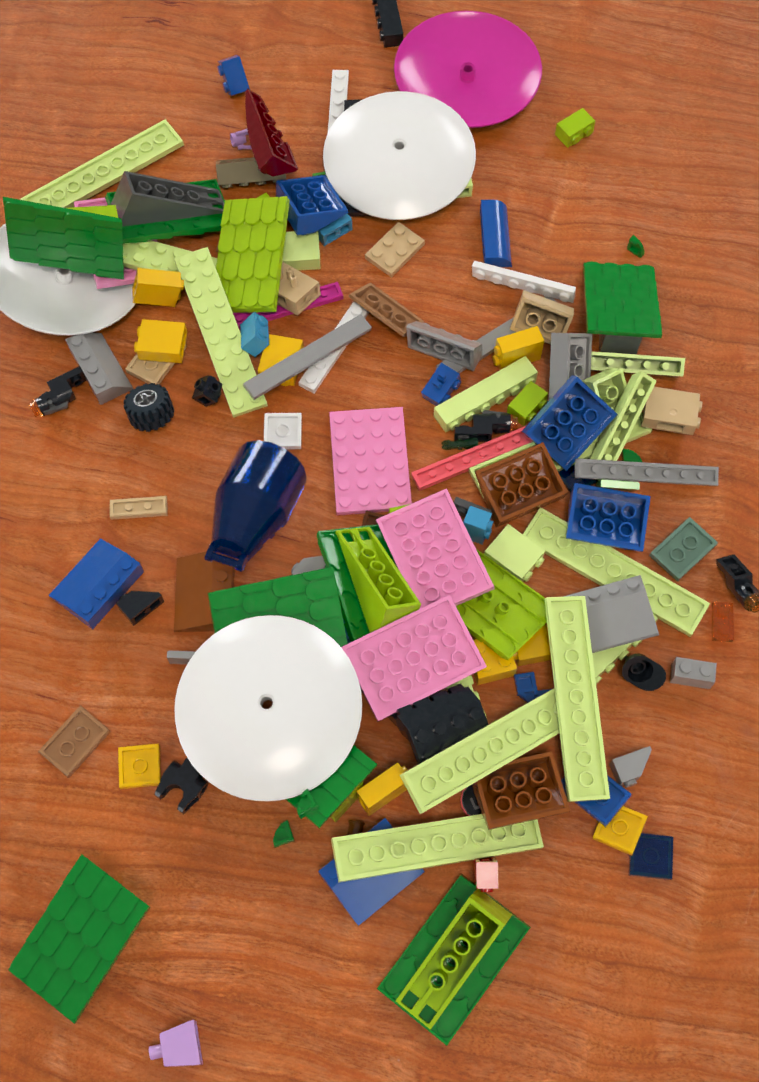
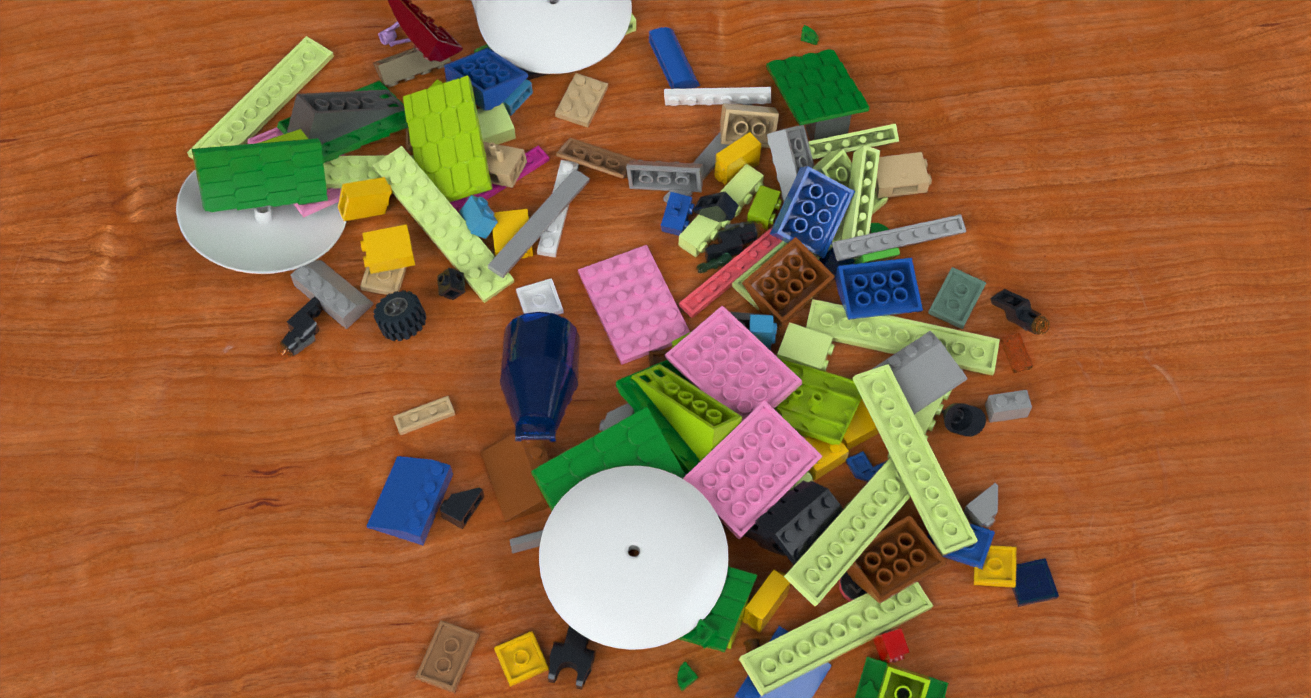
camera: 20 degrees left, 5 degrees down
none -> black slope [693,191,739,222]

